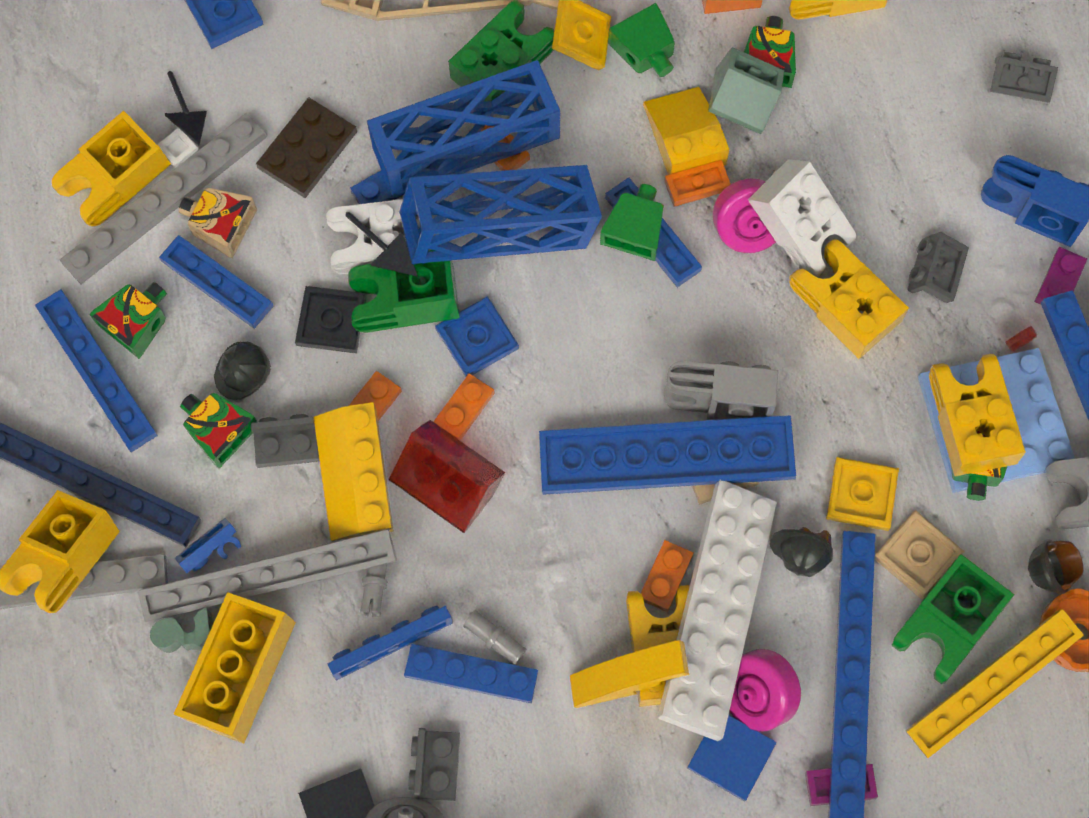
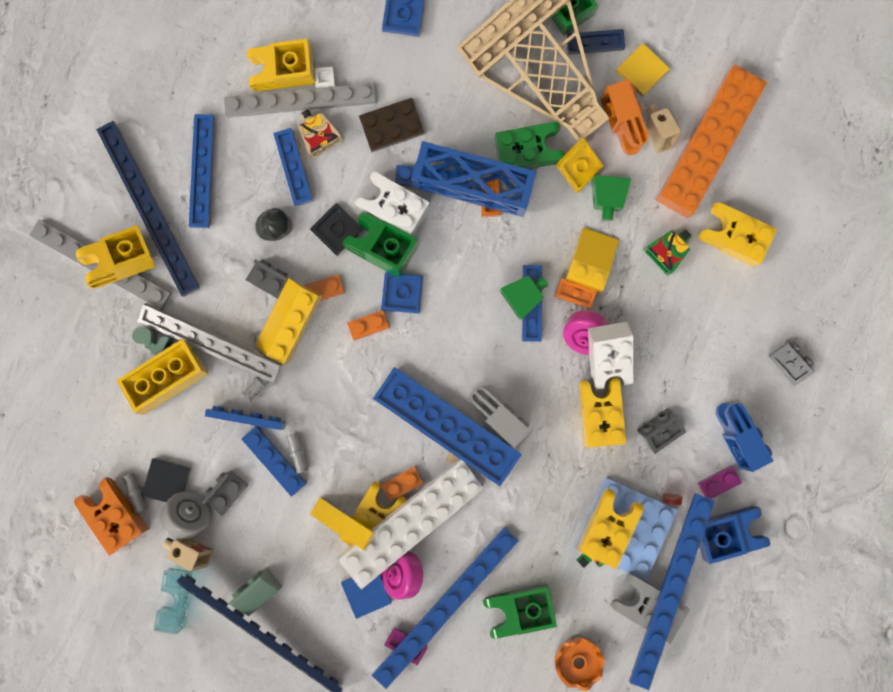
camera: 35 degrees right, 15 degrees up
torso [90,282,167,359] -> none
black piece [165,71,207,146] -> none
blue plate [175,518,241,573] -> none
torso [180,393,257,469] -> none
black piece [345,212,418,277] -> none
clear red slope [388,420,506,533] -> none
blue piece [399,165,602,264] -> none
sand green slope [708,47,784,134] -> none
pearl dark grey piece [770,527,833,577] -> none
yellow tile [826,457,899,531] -> none
tan tile [874,510,965,600] -> none
yellow plate [905,609,1084,758] -> none
piece [1028,539,1084,594] -> none

